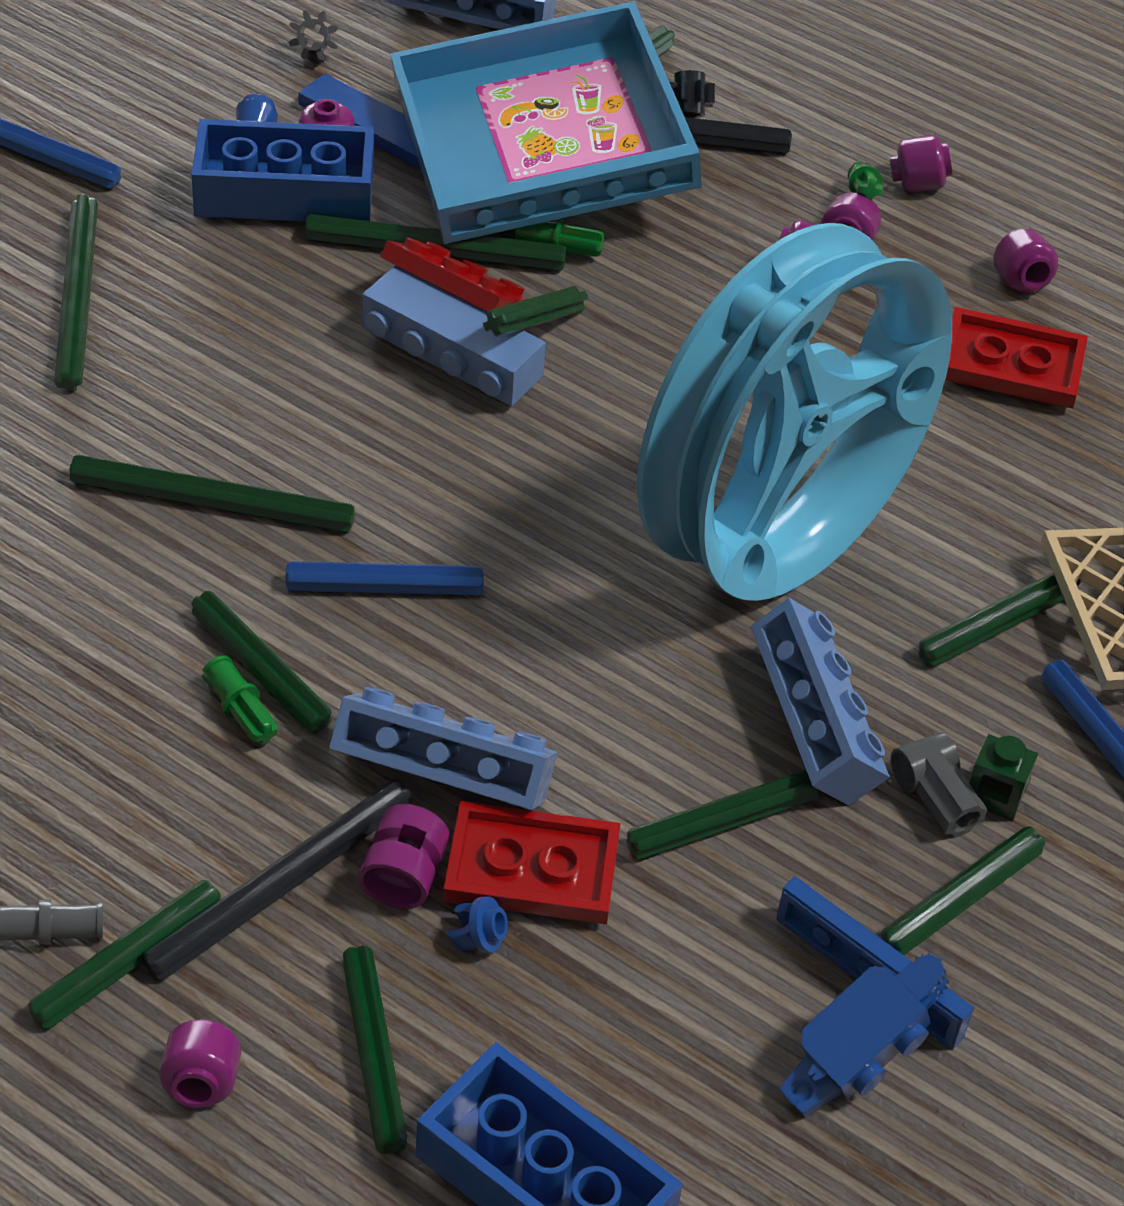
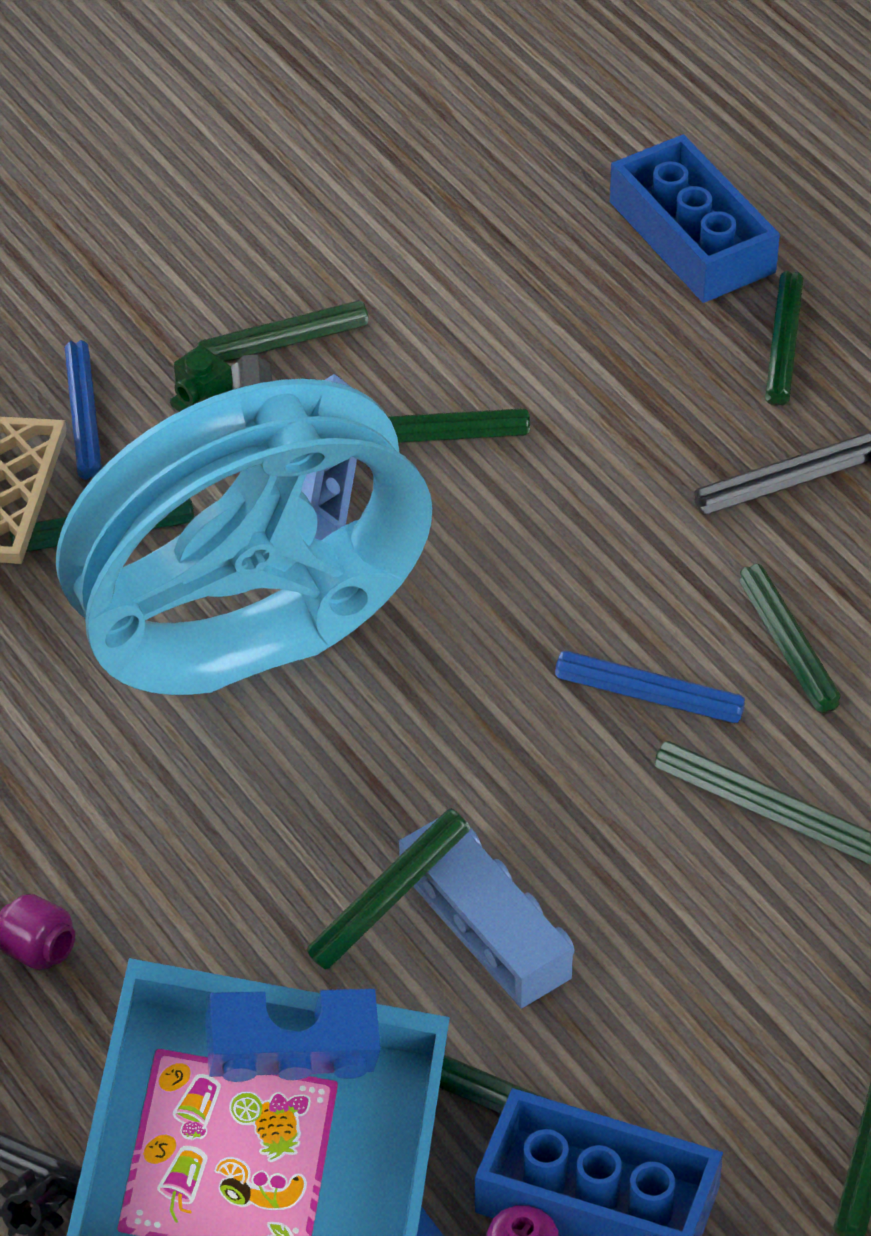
camera: 155 degrees left, 0 degrees up
green axle [202,655,278,745] -> none
medium blue brick [329,687,558,810] -> none
magenta wheel [358,804,449,909] -> none
red plate [380,237,528,311] -> none
red plate [443,801,621,924] -> none
blue plate [447,896,508,953] -> none
blue tile [776,876,975,1050] -> none
blue hinge [780,952,949,1118] -> none
none -> blue arch [205,989,381,1082]

